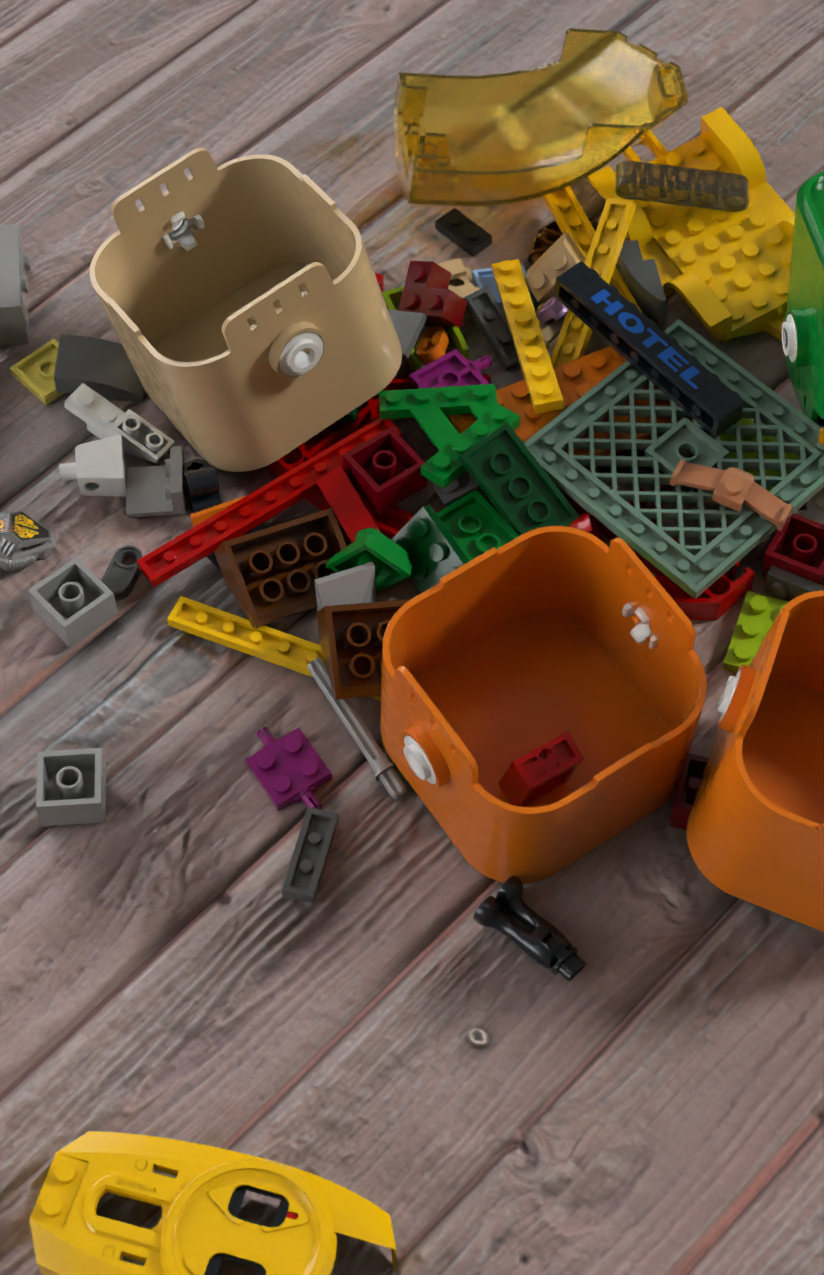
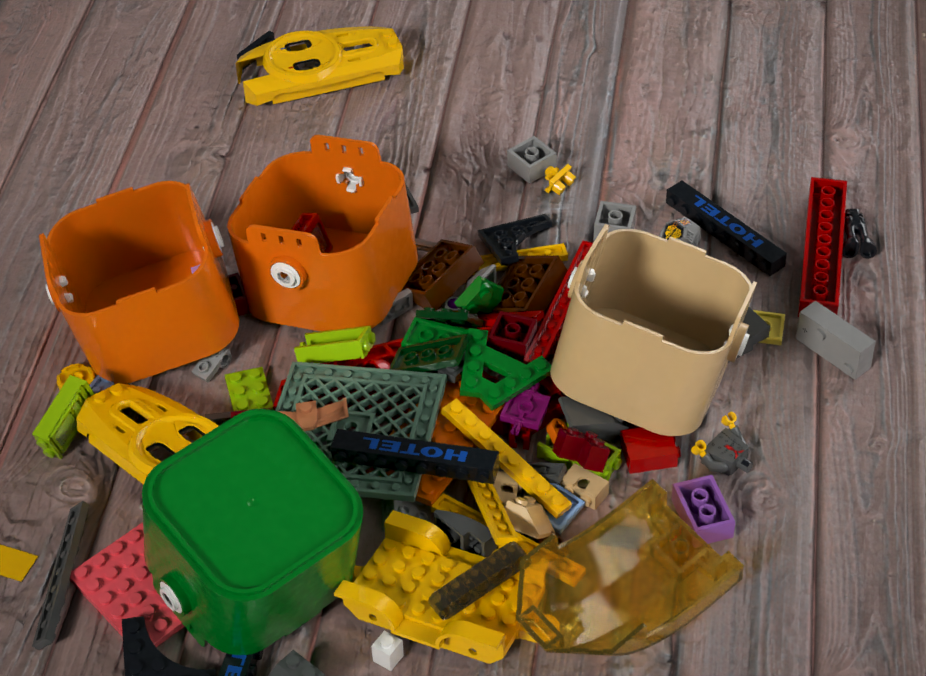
camera: 145 degrees right, 10 degrees down
magenta plate [245,727,333,811] -> none
lavender plate [536,297,568,324] -> none
none -> black plate [478,214,552,266]
none -> yellow hips [544,164,576,195]
none -> medium lavender brick [671,475,735,547]

